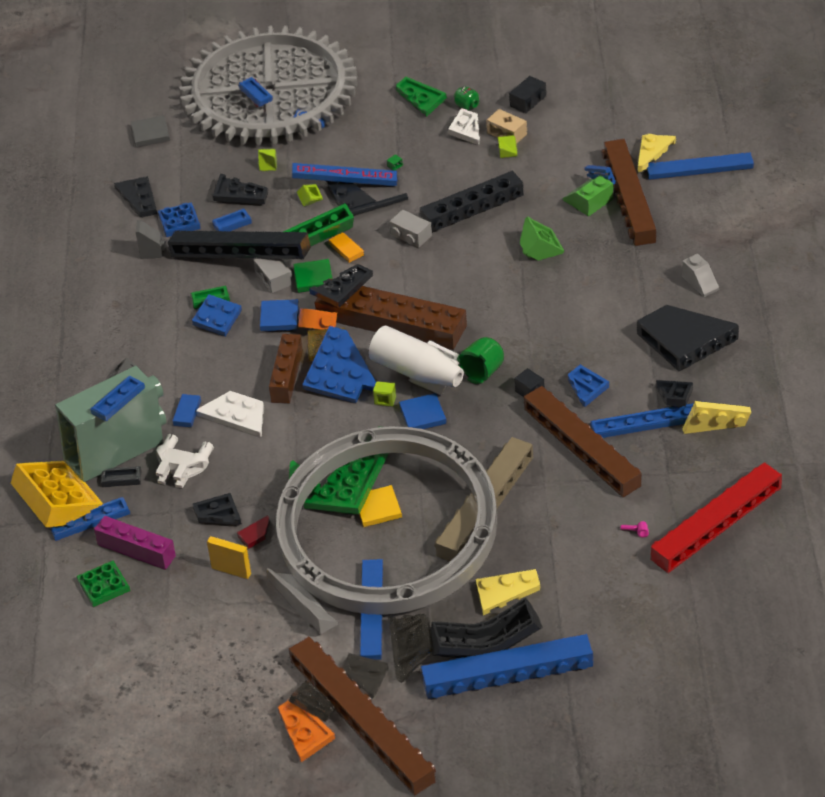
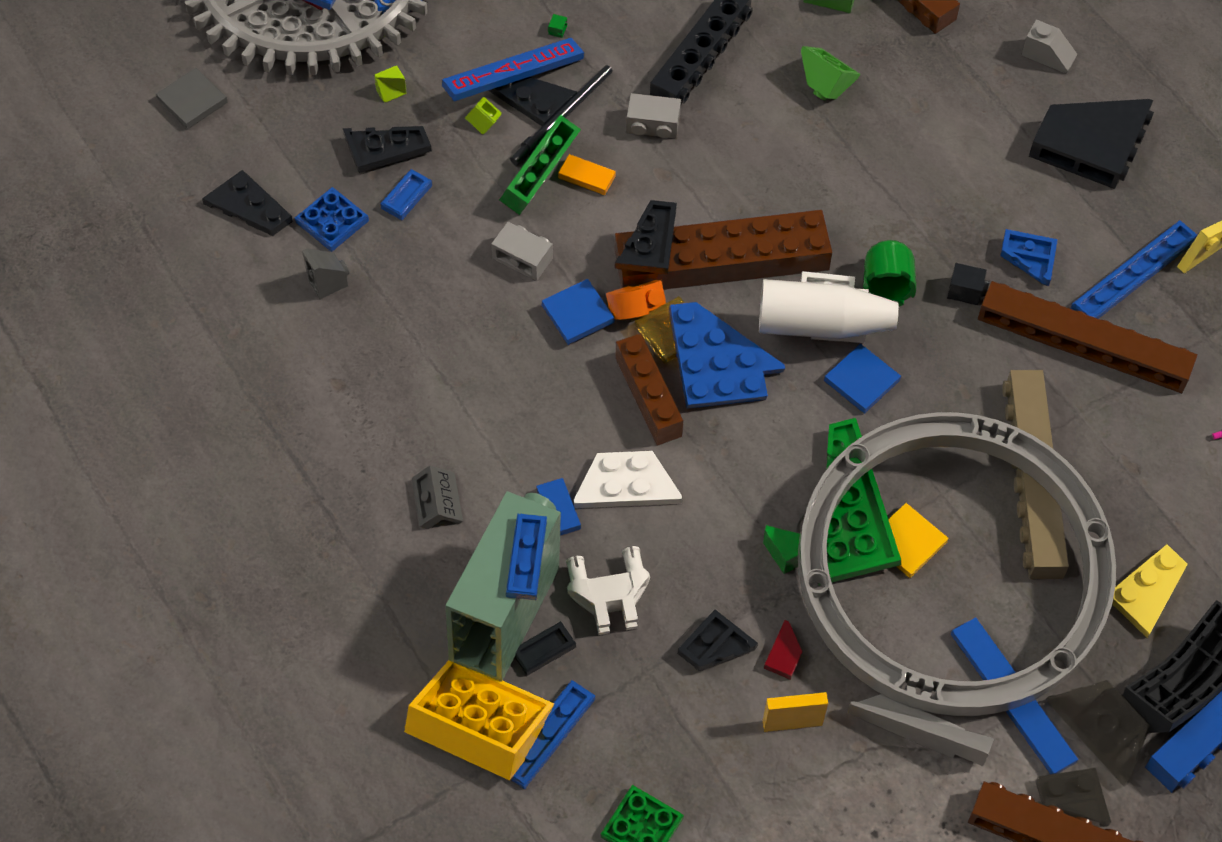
camera: 35 degrees left, 15 degrees up
magenta brick [94,516,176,570] -> none
black brick [168,231,311,259] -> none
green tile [191,286,230,309] -> none
blue plate [192,294,242,337] -> none
green tile [293,259,333,293] -> none
lime slope [373,382,396,407] -> none
black wing [656,380,693,408] -> none

